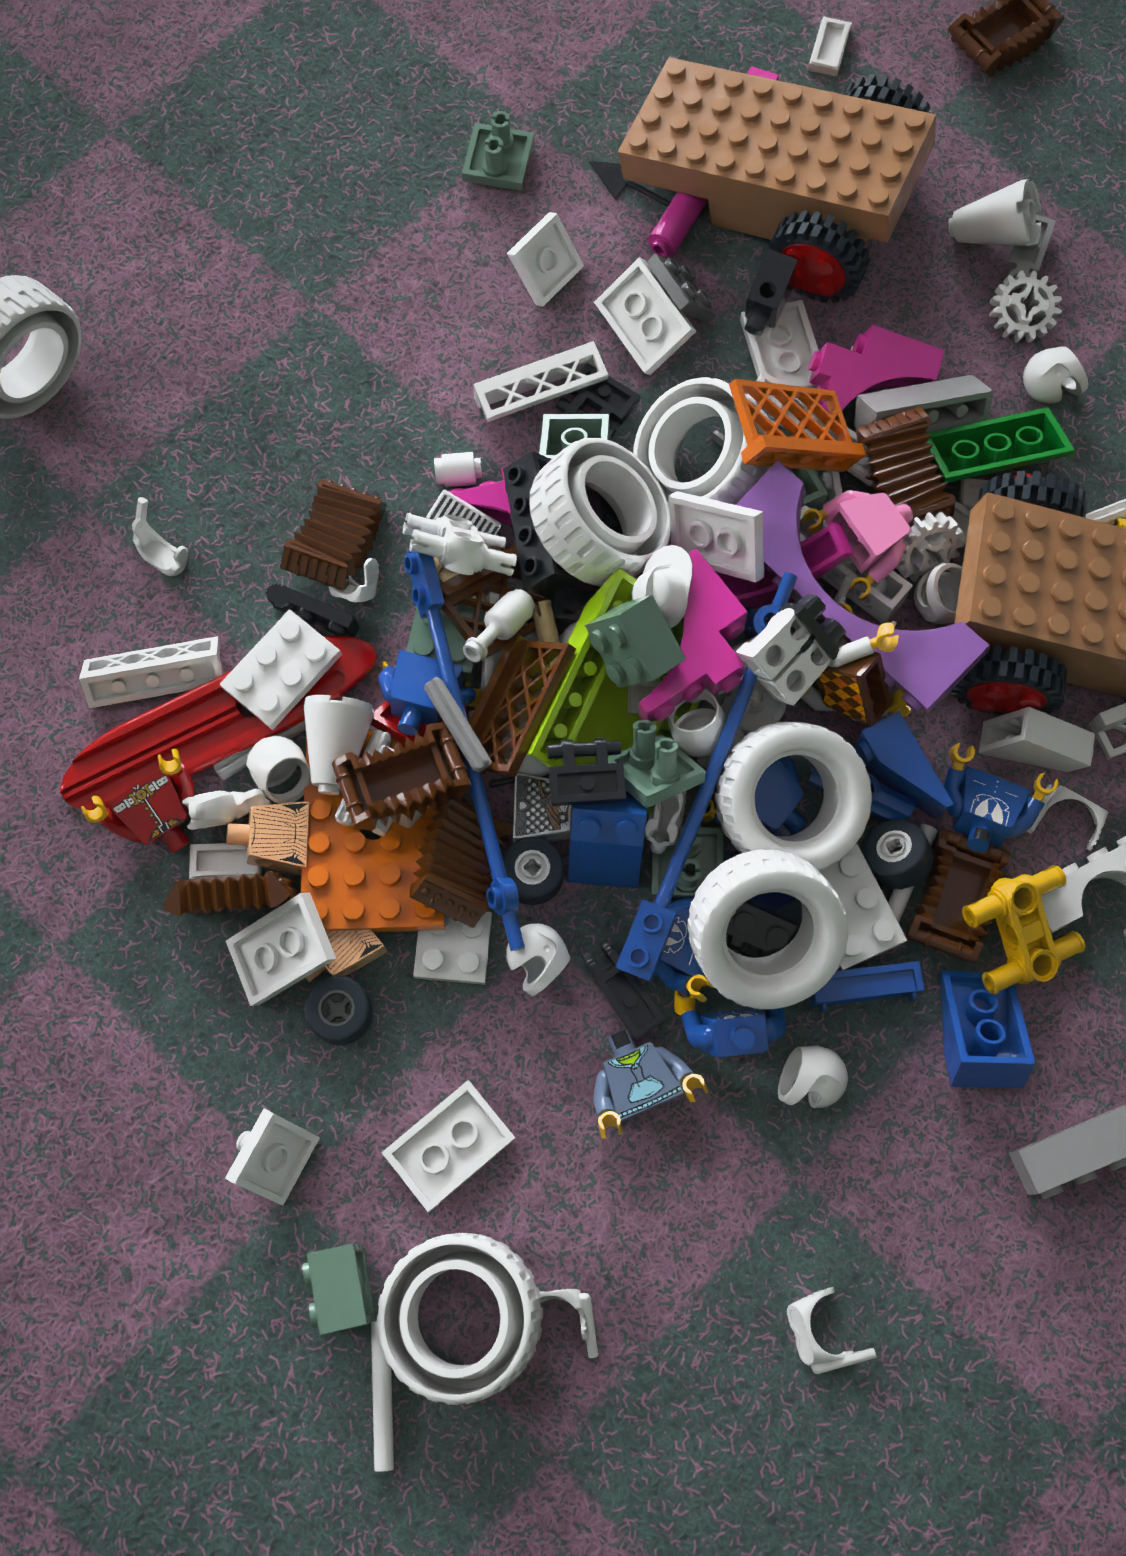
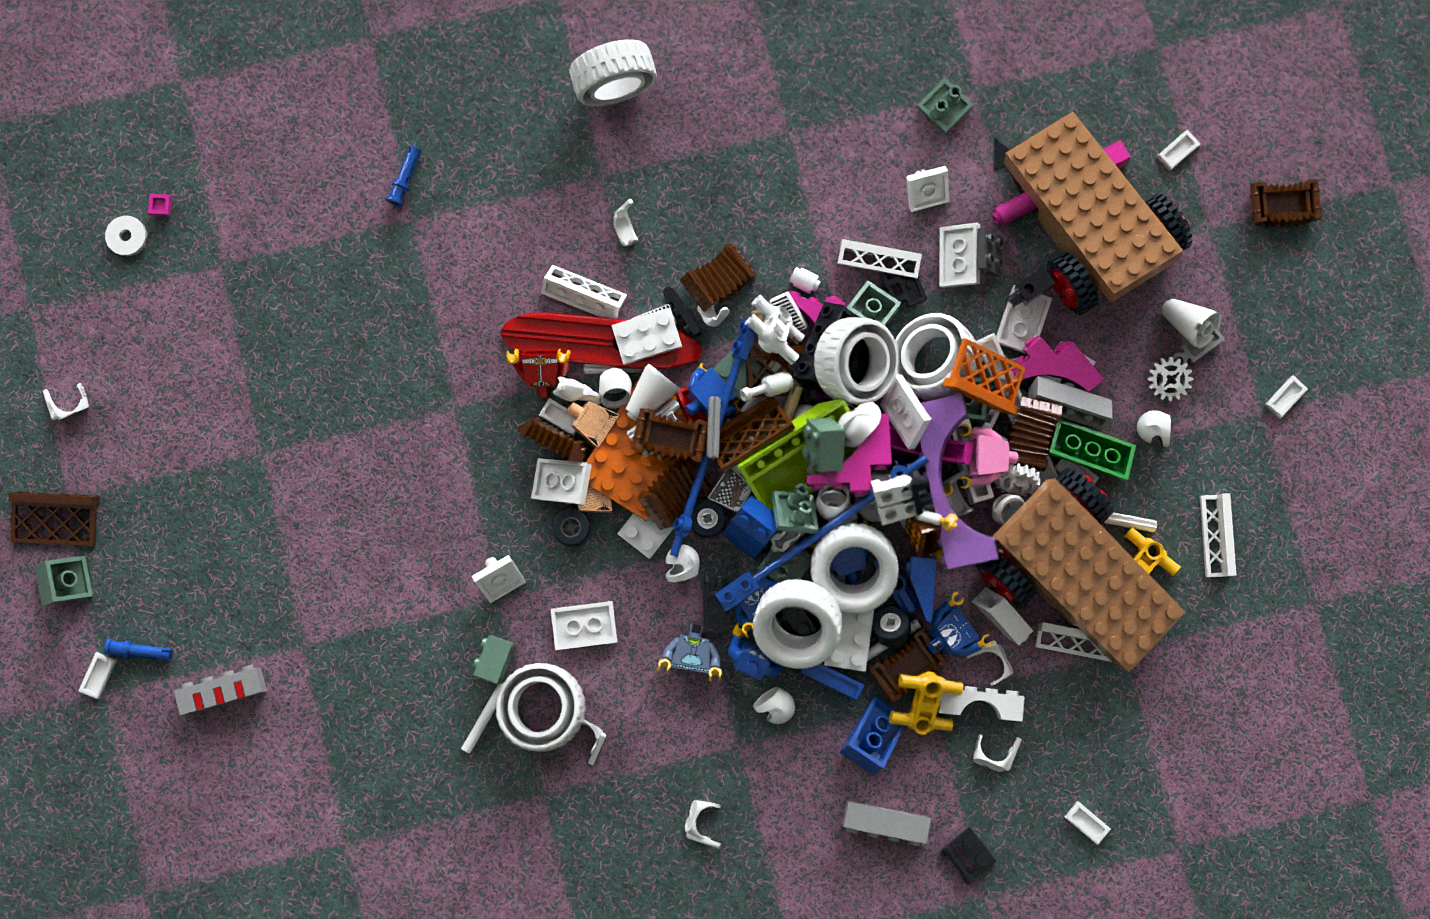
camera: 25 degrees right, 10 degrees up
black plate [547,737,626,806] -> none

